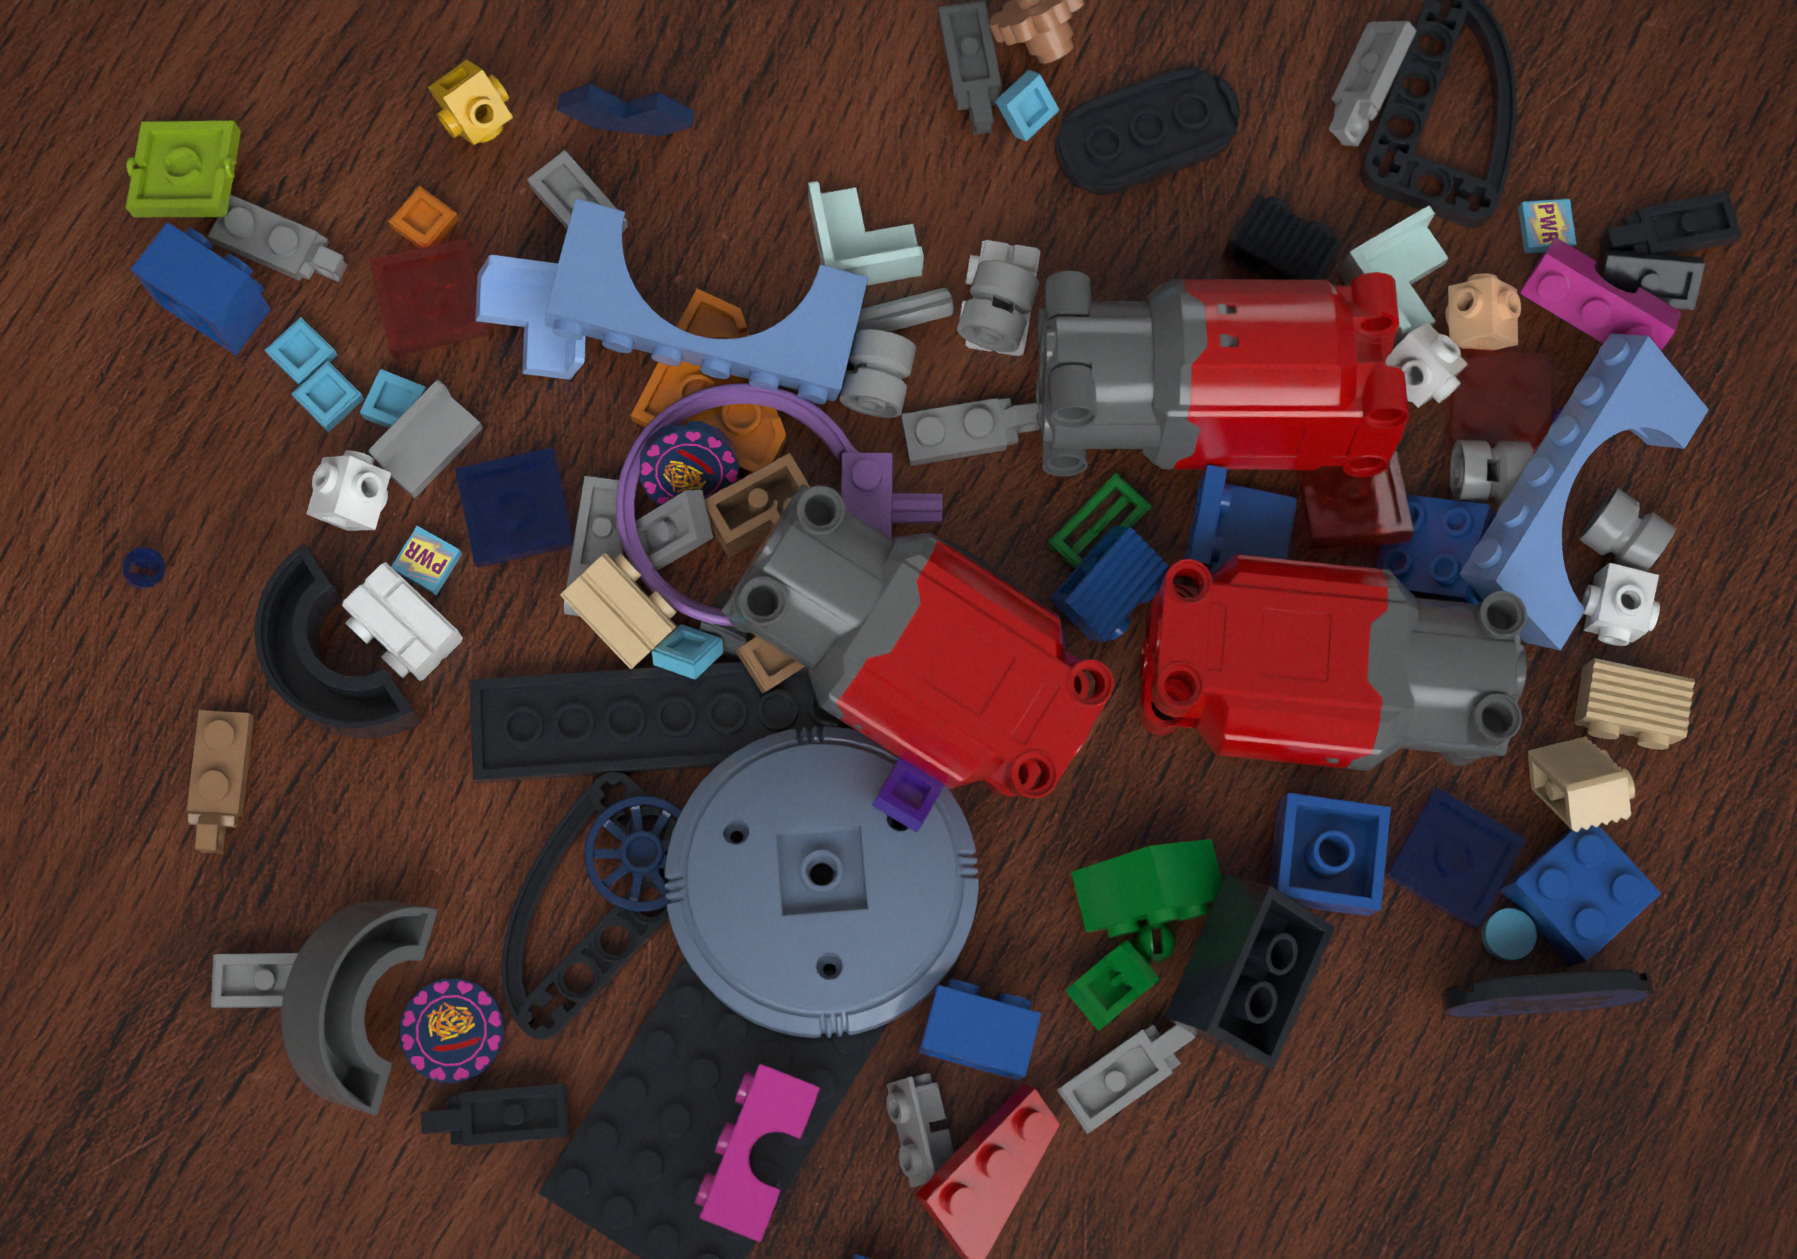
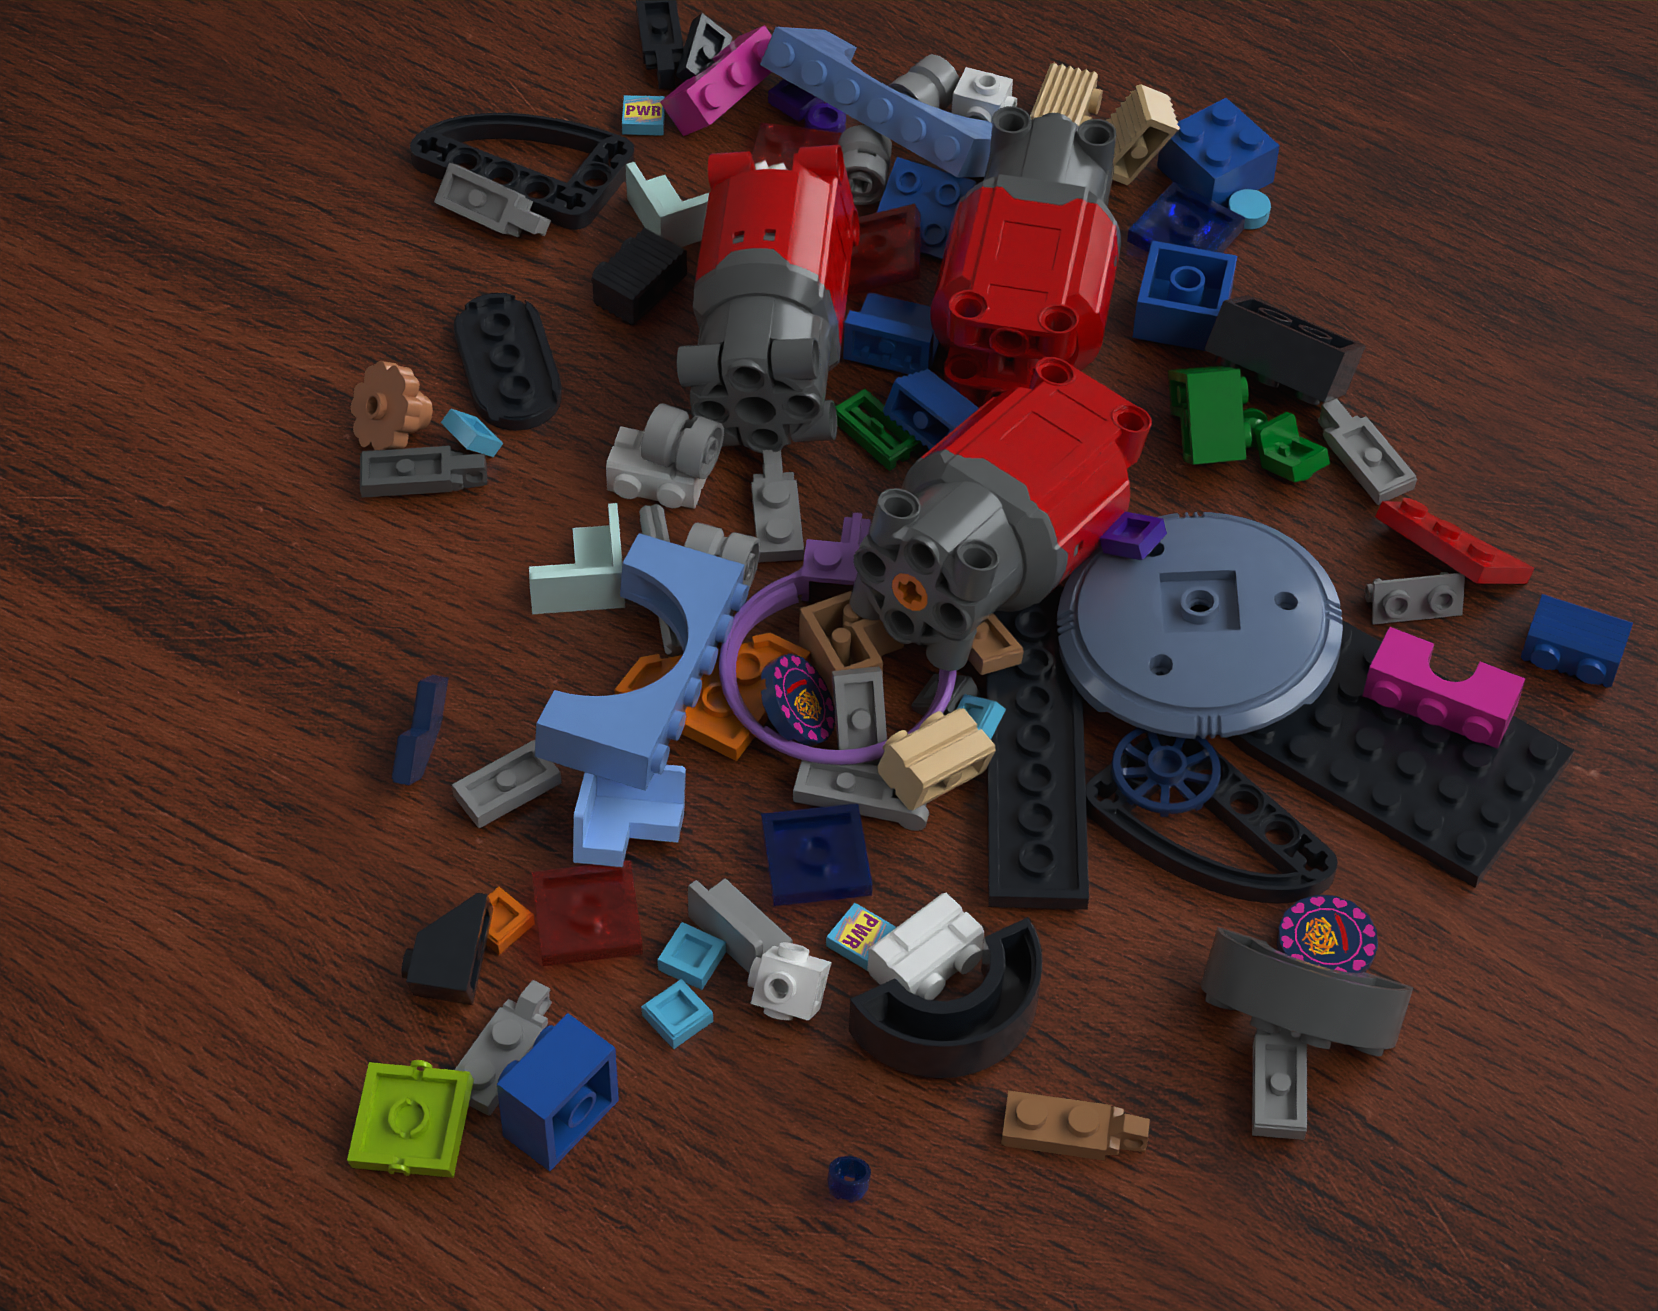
camera: 80 degrees left, 25 degrees down
medium azure tile [265,317,338,386] -> none
black hinge [421,1084,570,1146] -> none
yellow brick [428,60,513,145] -> none
blue brick [918,979,1041,1080] -> none
black tile [1441,969,1654,1018] -> none
light nougat brick [1445,273,1521,355] -> none
none -> black slope [401,893,494,1005]

